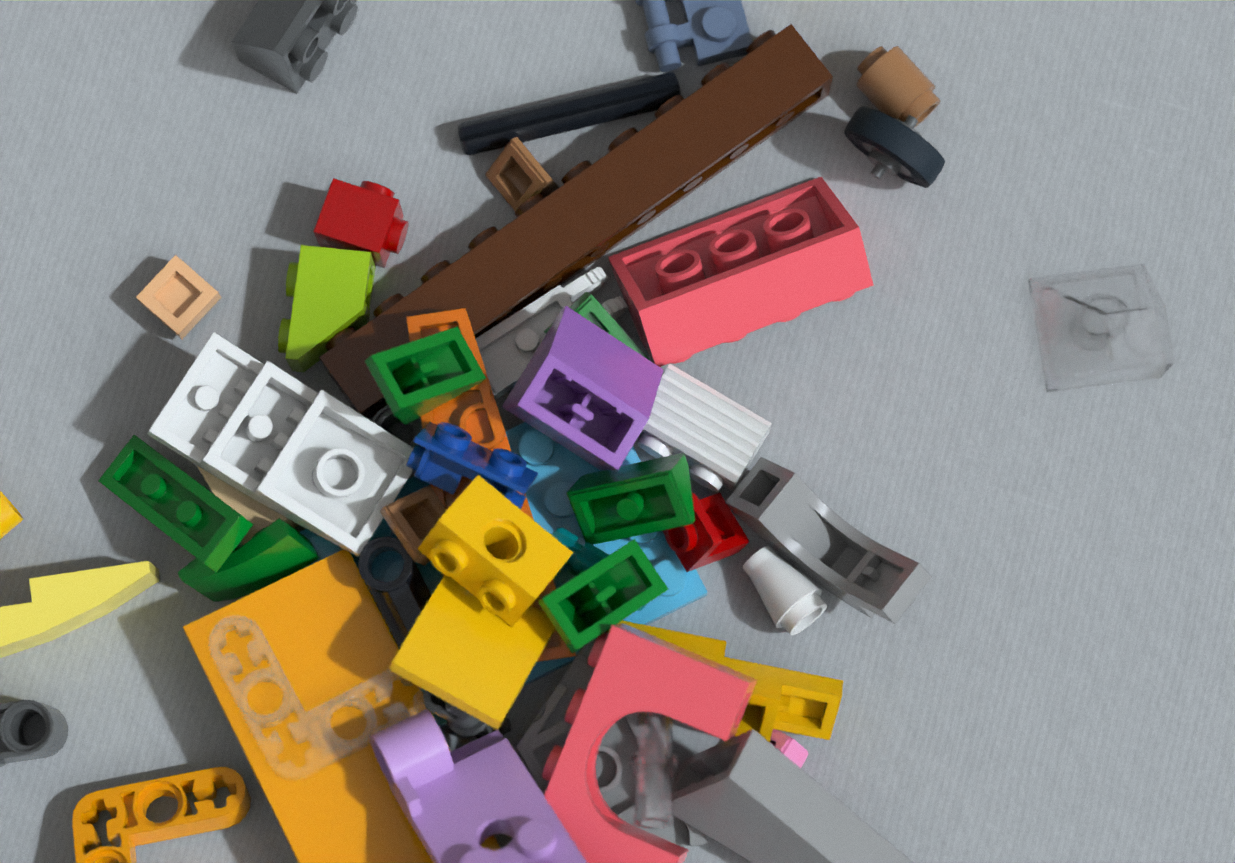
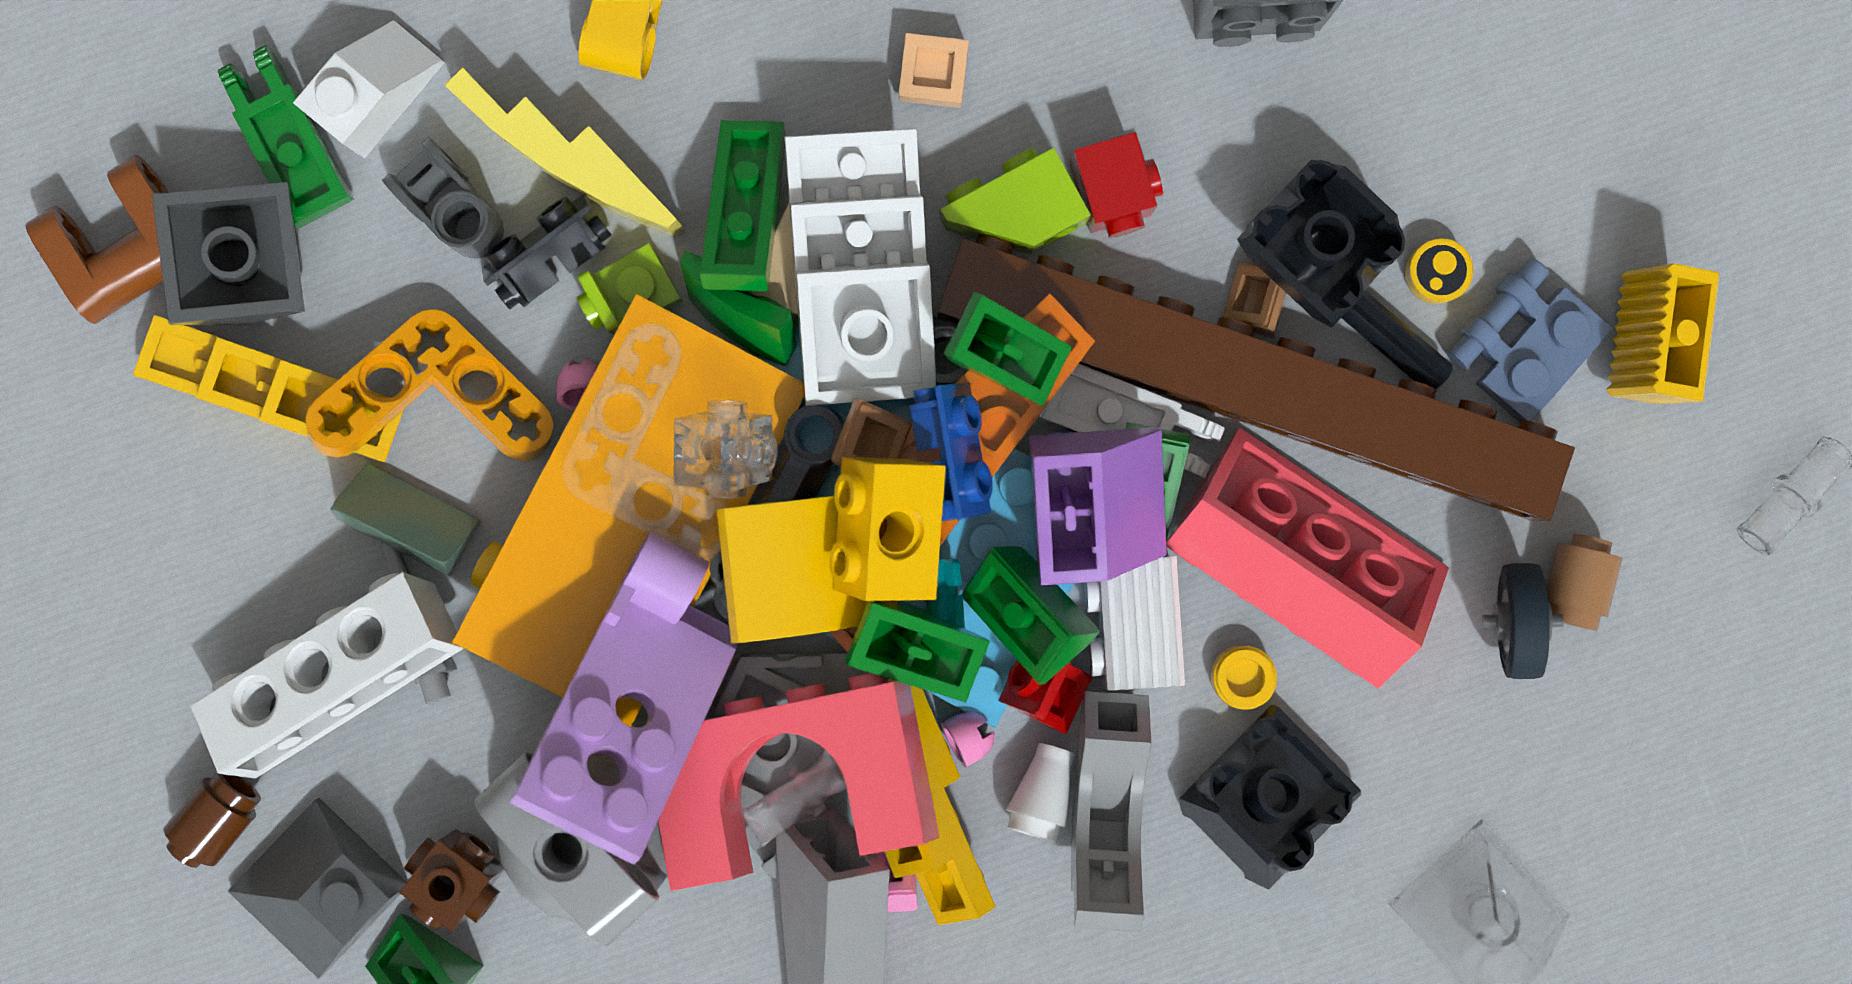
camera: 55 degrees right, 10 degrees up
none -> black hinge [482,195,612,310]
none -> bright pink hinge [556,358,599,411]
none -> lime bracket [576,243,683,335]
none -> clear brick [674,400,778,498]
none -> bright pink hinge [941,711,995,768]
none -> black slope [1179,704,1361,890]
none -> yellow tile [1210,645,1277,710]
none -> black slope [1237,159,1406,328]
none -> tile [1405,238,1473,304]

